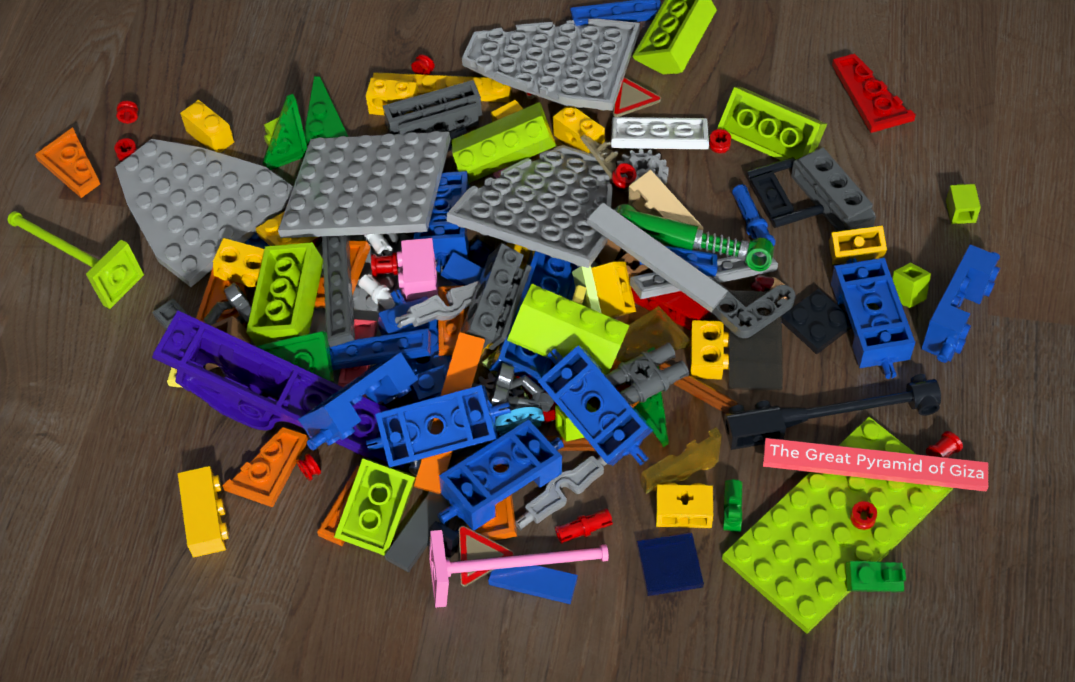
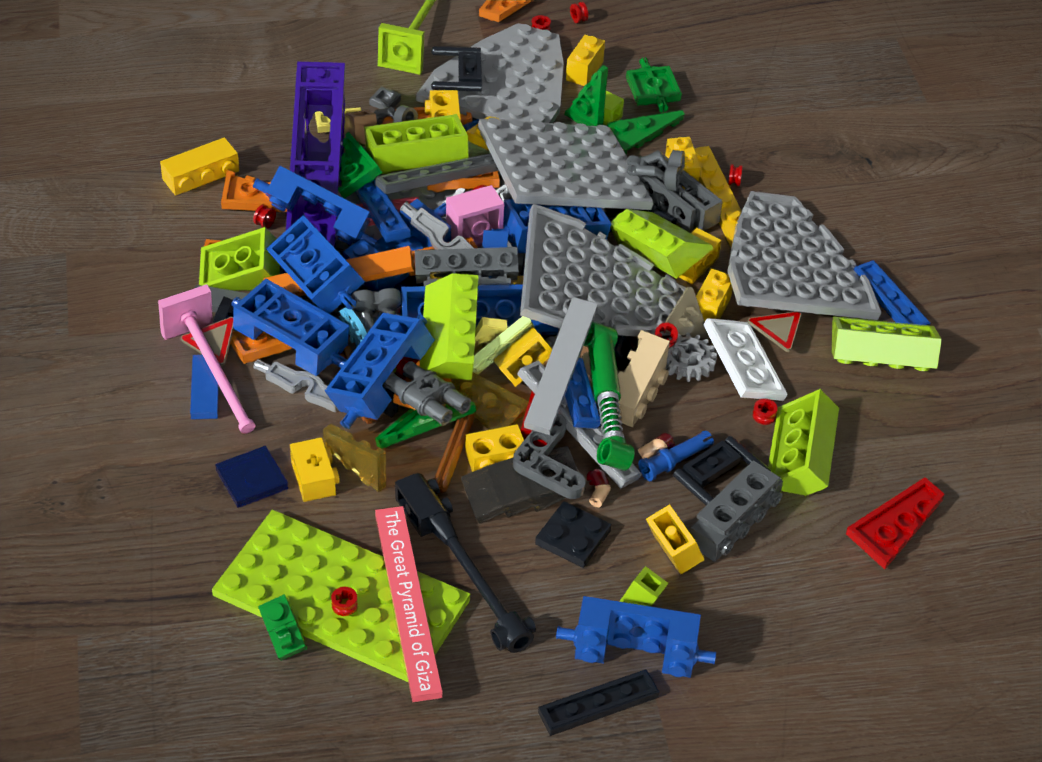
camera: 65 degrees right, 10 degrees down
red pin [555,508,613,544] -> none
green bar [723,479,742,532] -> none
blue brick [831,258,915,379] -> none
red bush [926,431,963,458] -> none
lime brick [946,184,981,224] -> none
none -> black plate [431,46,482,92]
none -> black tile [538,669,659,736]
none -> green plate [626,57,682,113]
none -> dark grey piece [627,150,685,191]
none -> light nougat arm [638,433,675,458]

